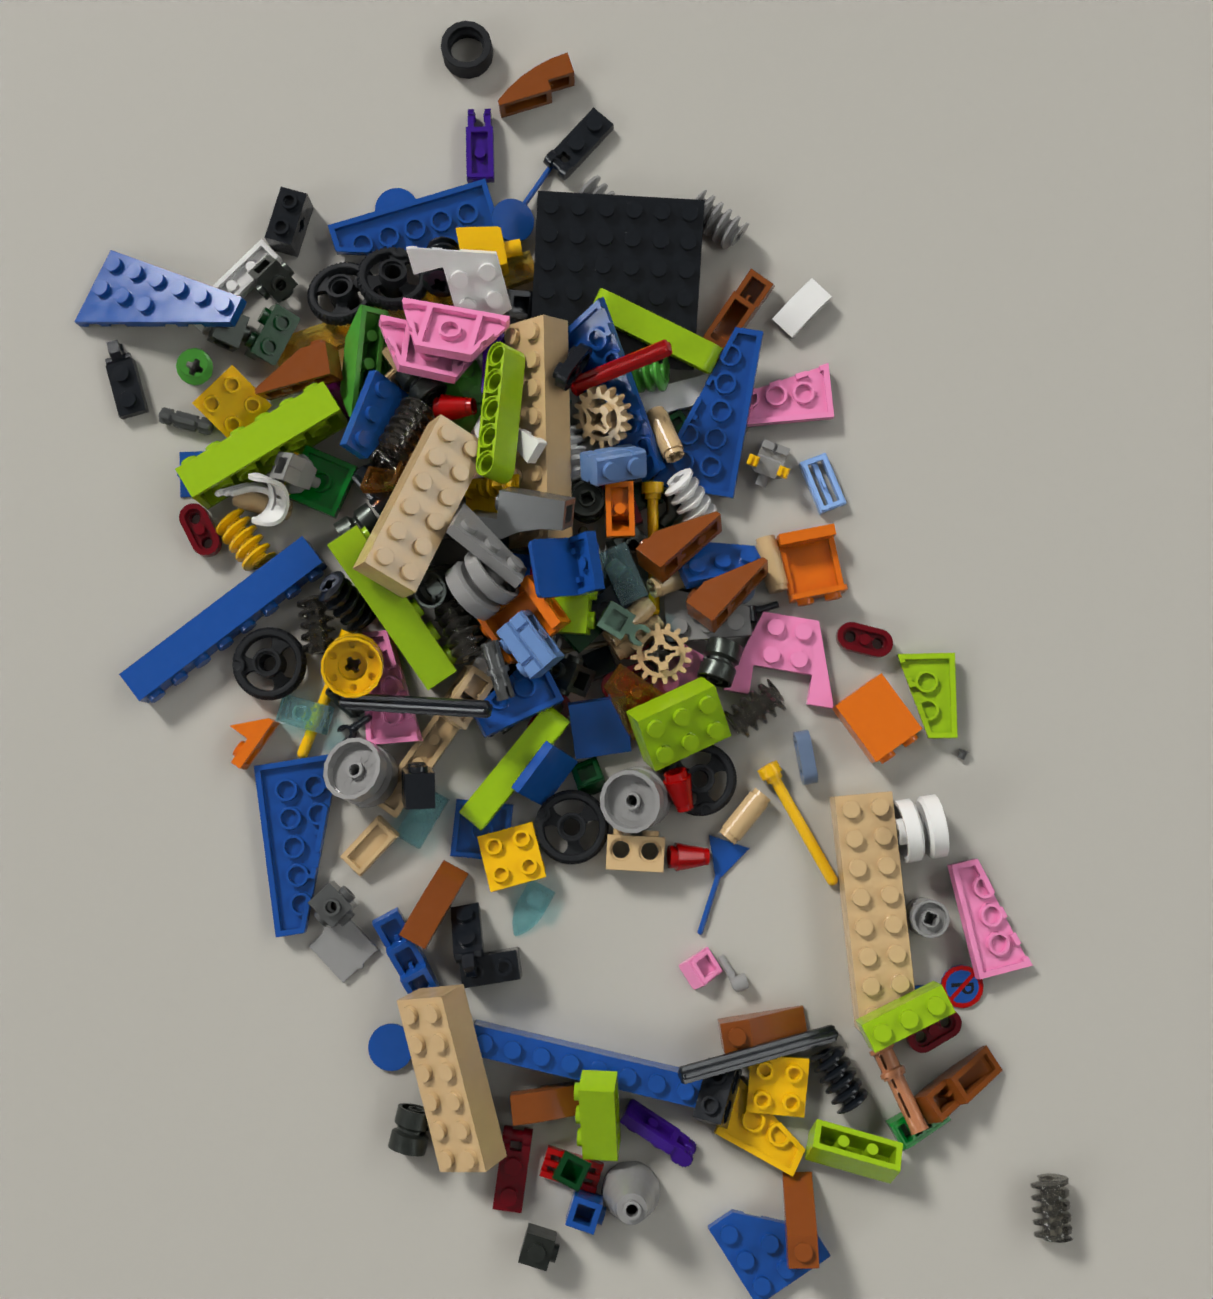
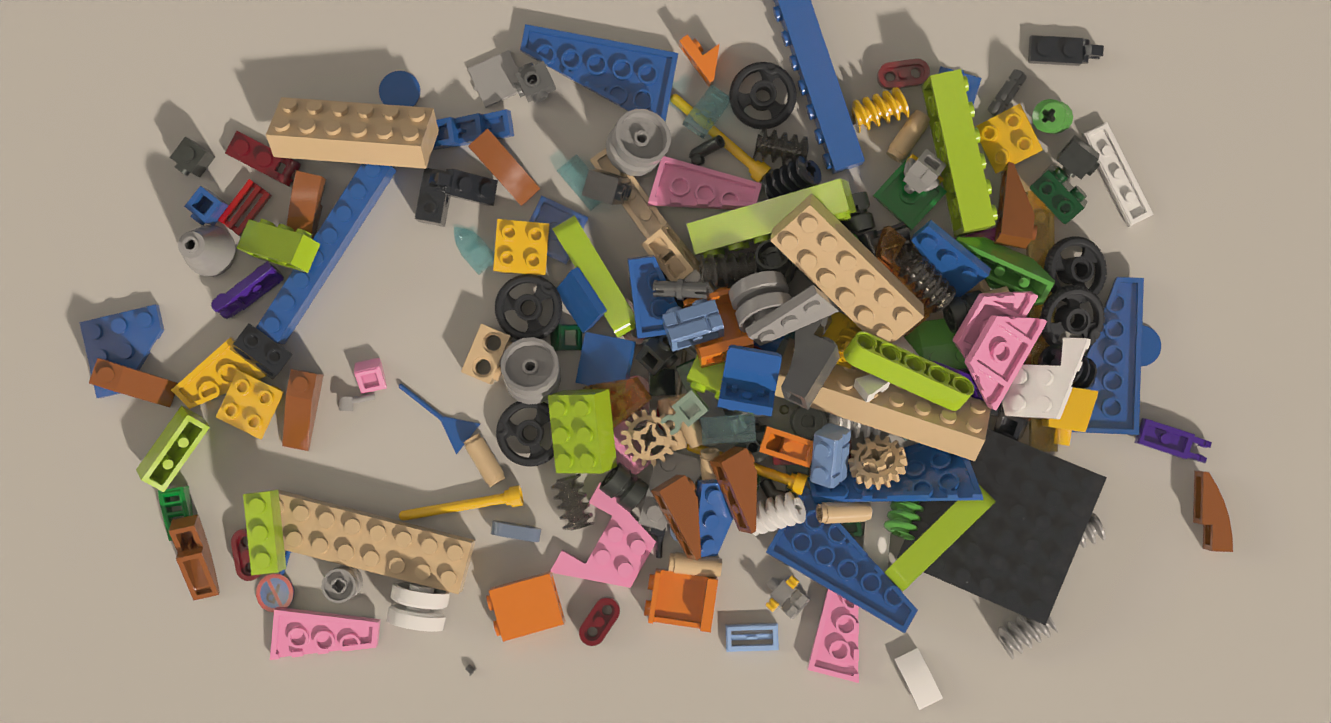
camera: 110 degrees right, 5 degrees up
wing [74,250,247,327] -> none
white helmet [215,472,289,526] -> none
pearl dark grey brick [248,254,298,303] -> none
black brick [264,187,314,257] -> none
yellow wheel [321,633,384,698] -> none
black hand [337,714,372,741] -> none
black axle [339,694,493,718] -> none
tan tile [340,815,400,876] -> none
pearl dark grey wheel [388,1103,429,1157] -> none
red cone [433,394,477,421] -> none
black tyre [441,21,493,79] -> none
blue piece [491,167,553,241] -> none
black plate [543,107,614,180] -> none
dark green slope [552,1150,592,1192] -> none
black plate [553,343,593,391] -> none
red axle [570,339,673,396] -> none
red cone [663,767,694,813] -> none
red cone [667,842,710,871] -> none
black axle [678,1025,838,1084] -> none
dark orange slope [703,269,775,351] -> none
black piece [809,1046,868,1114] -> none
nougat pin [869,1044,929,1135] -> none
lime wing [897,653,958,739] -> none
clear smoke piece [1030,1173,1073,1243] -> none

